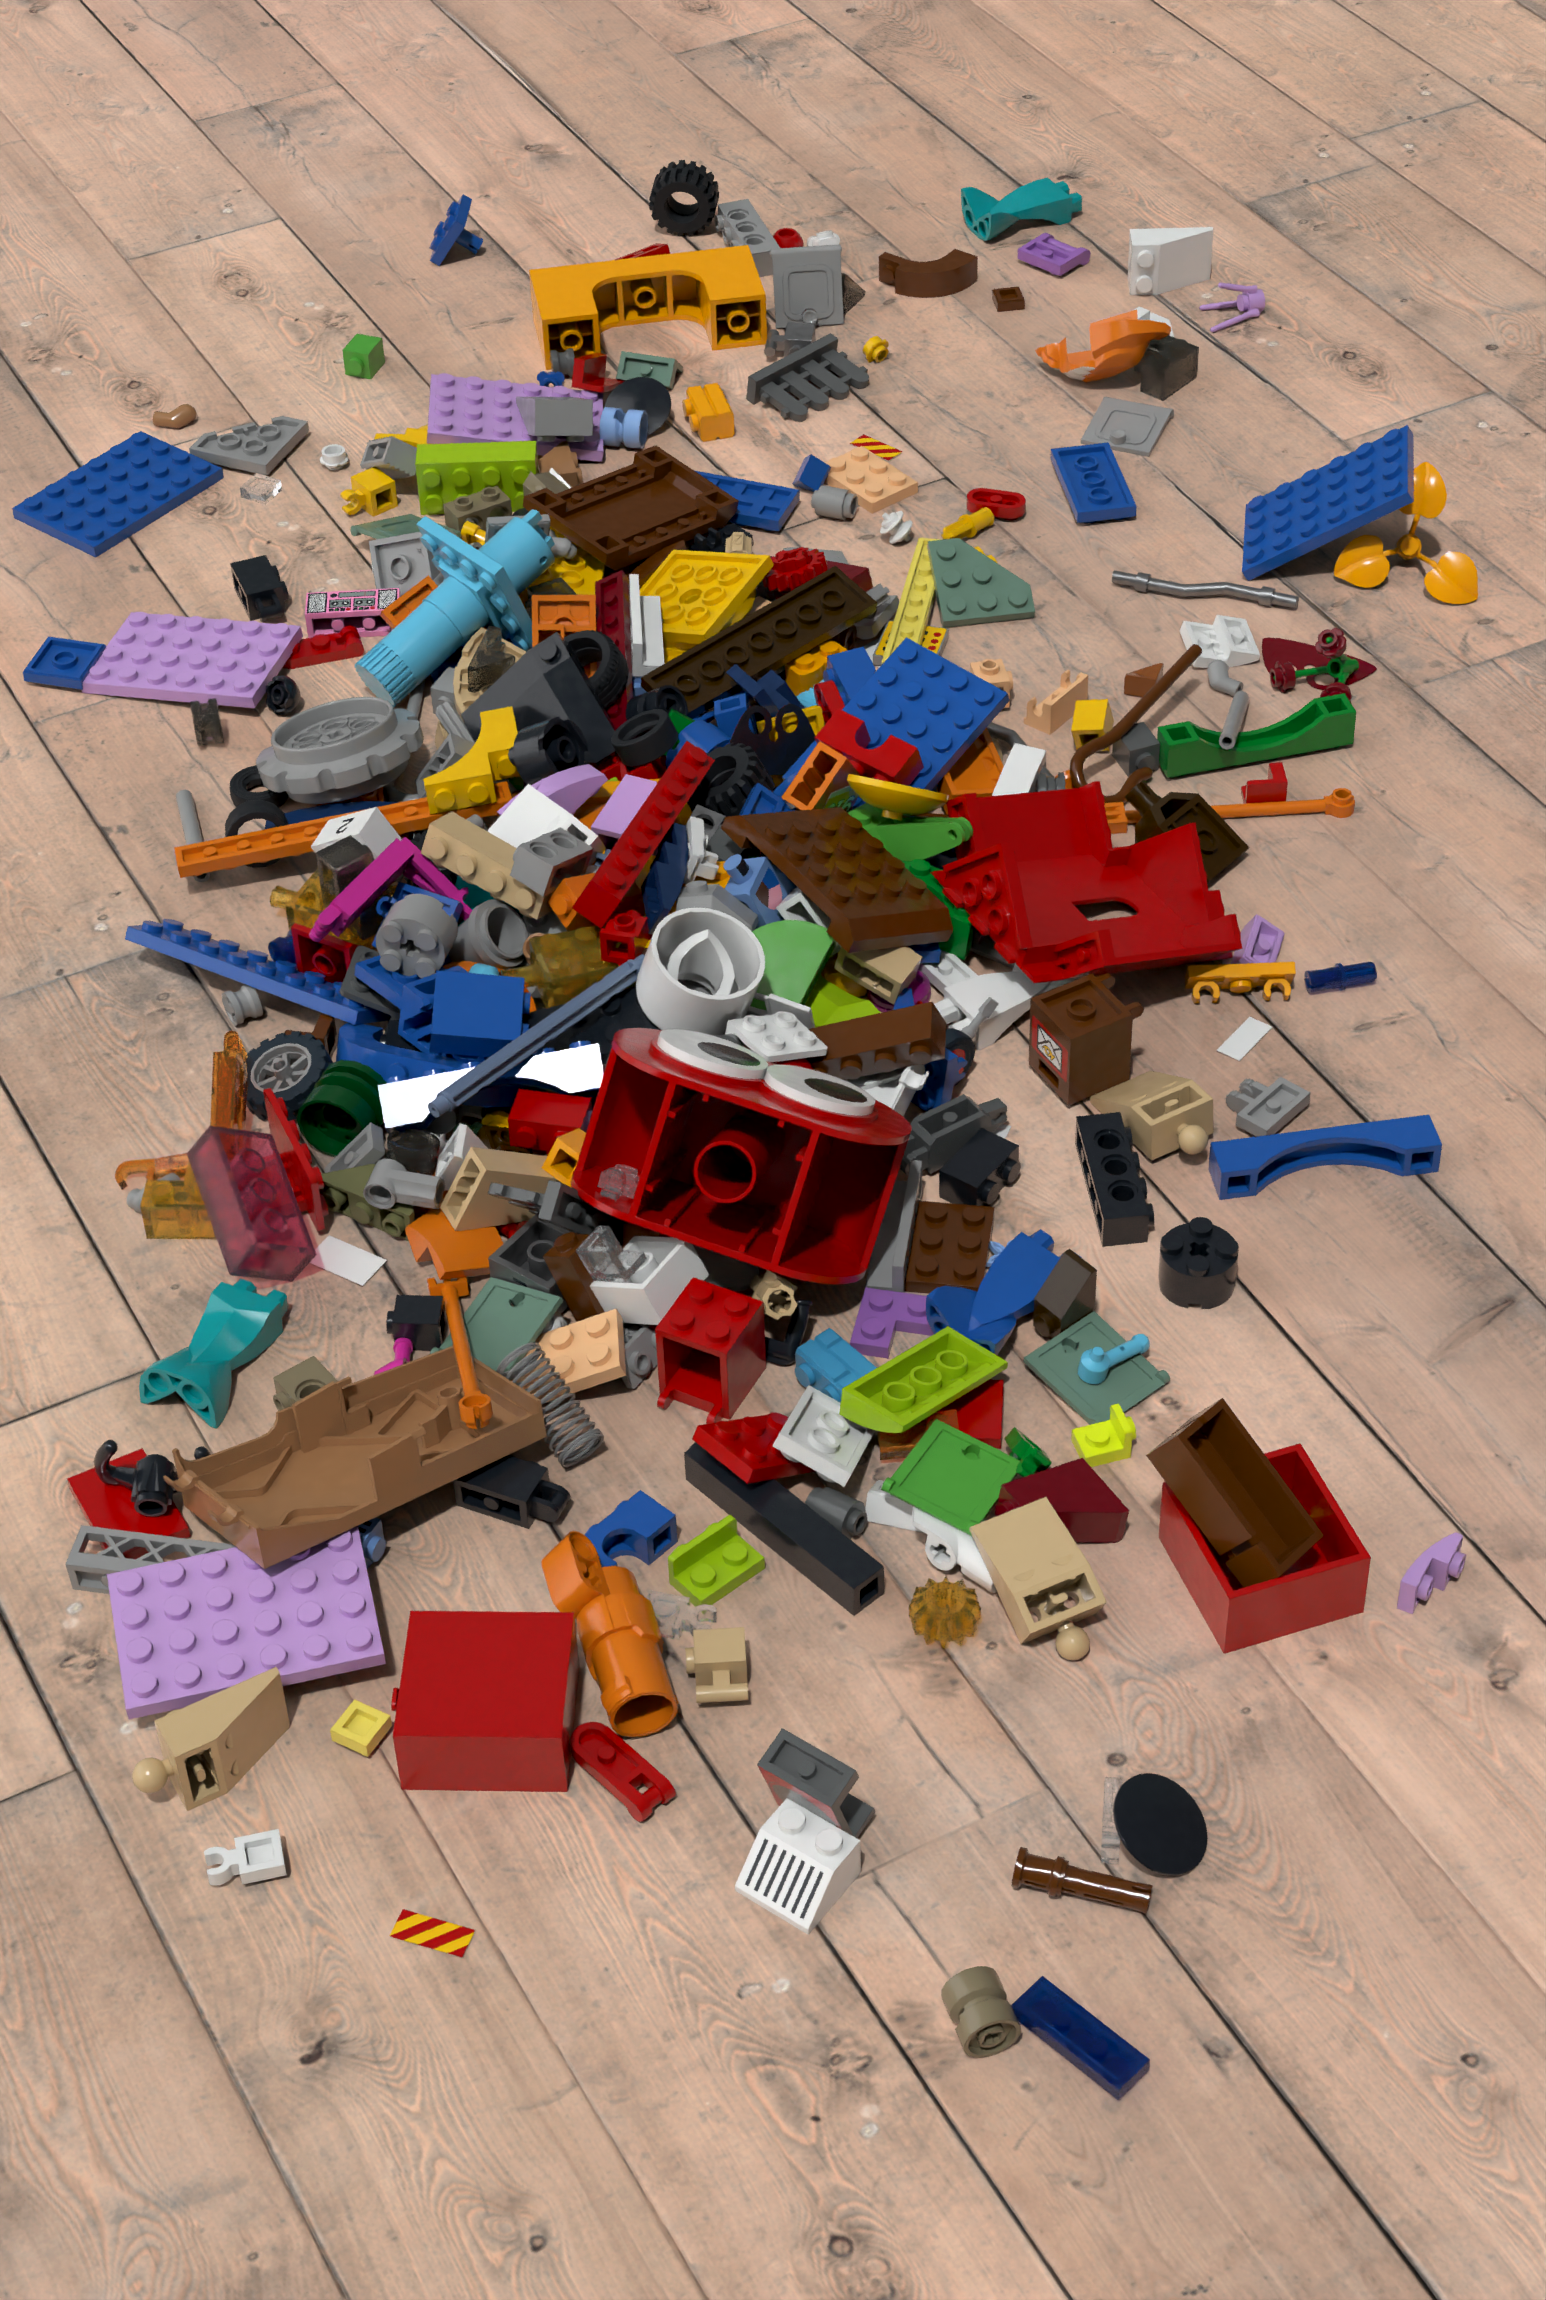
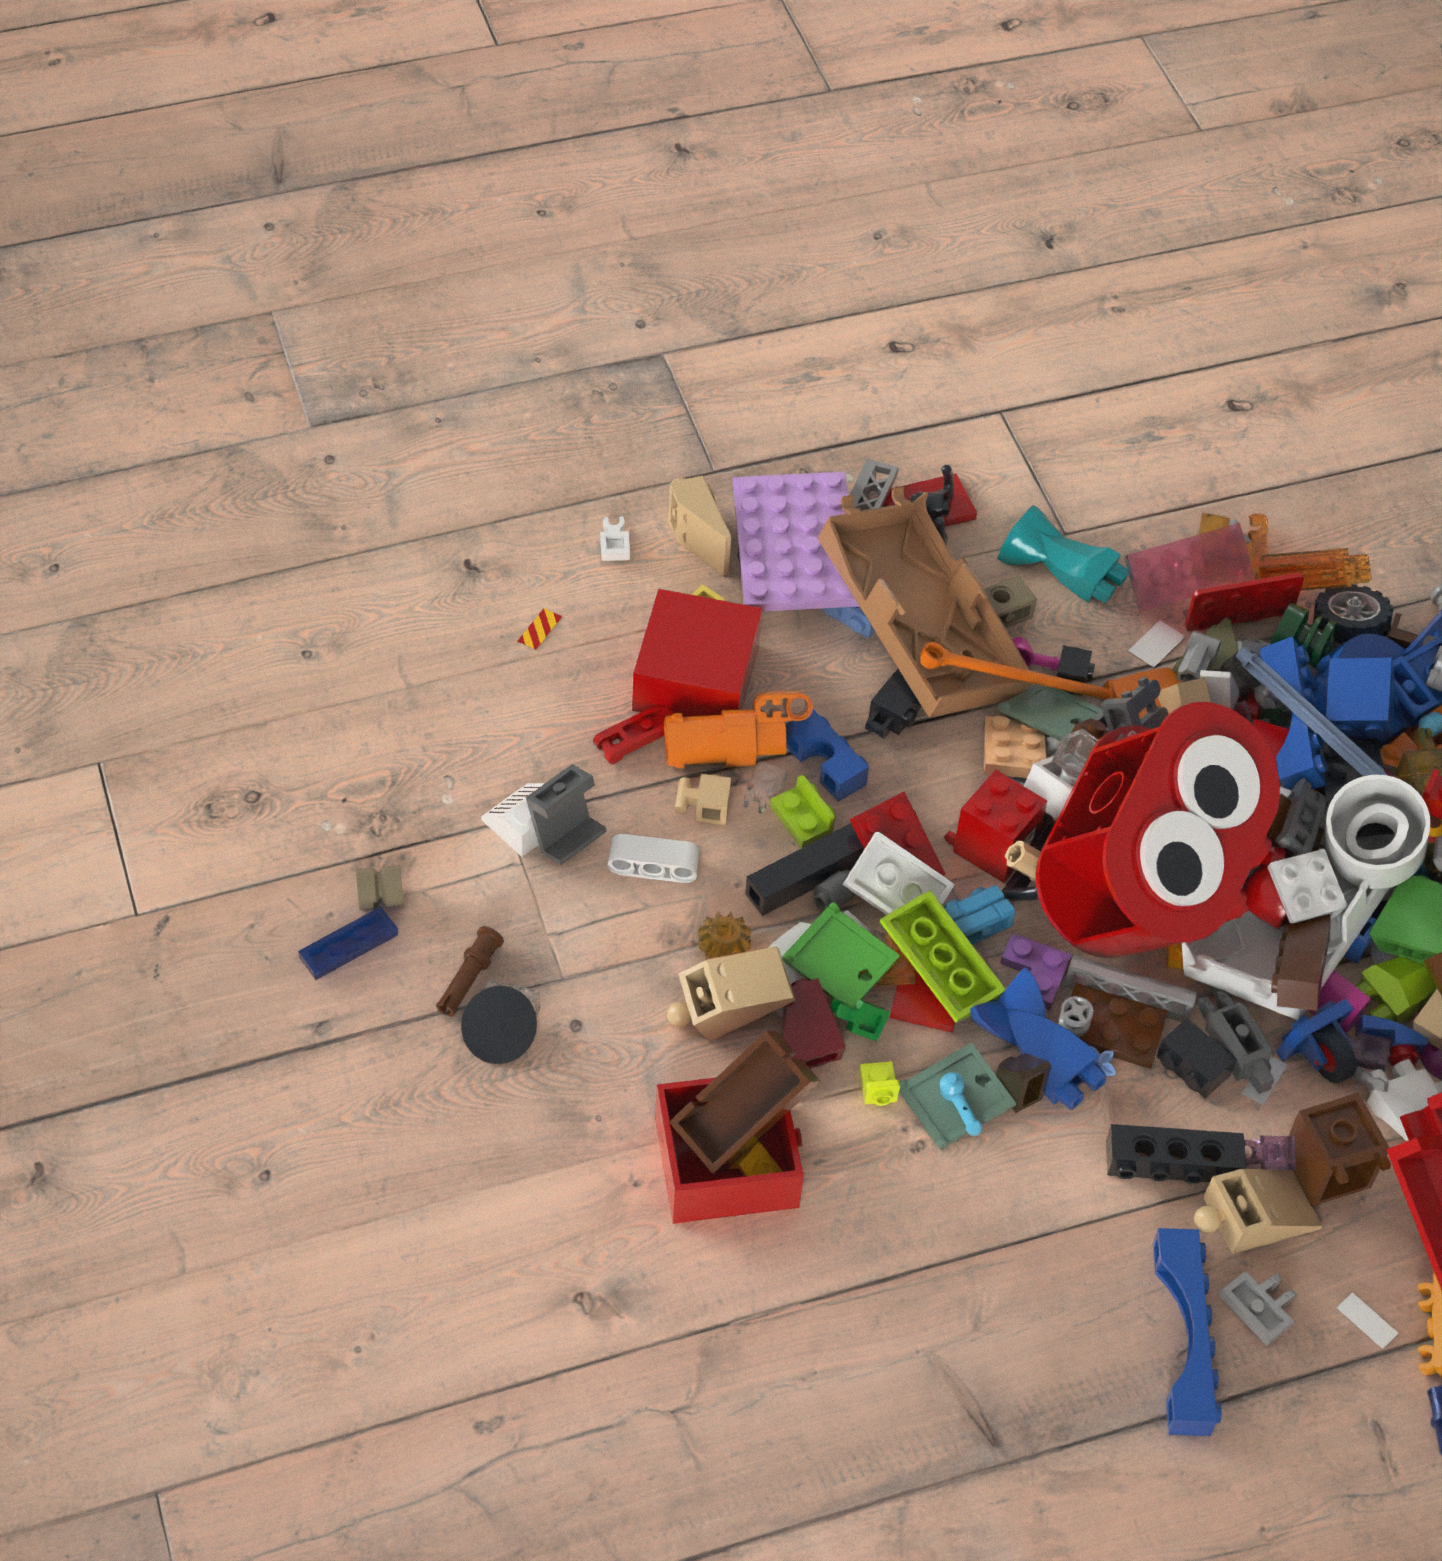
camera: 95 degrees right, 10 degrees up
light grey piece [496,1342,604,1467] -> none
black brick [1158,1217,1239,1309] -> none
lavender slope [1397,1532,1466,1614] -> none
none -> white beam [607,834,701,883]
none -> light grey wheel [1058,996,1094,1037]
none -> clear purple plate [1244,1135,1296,1170]

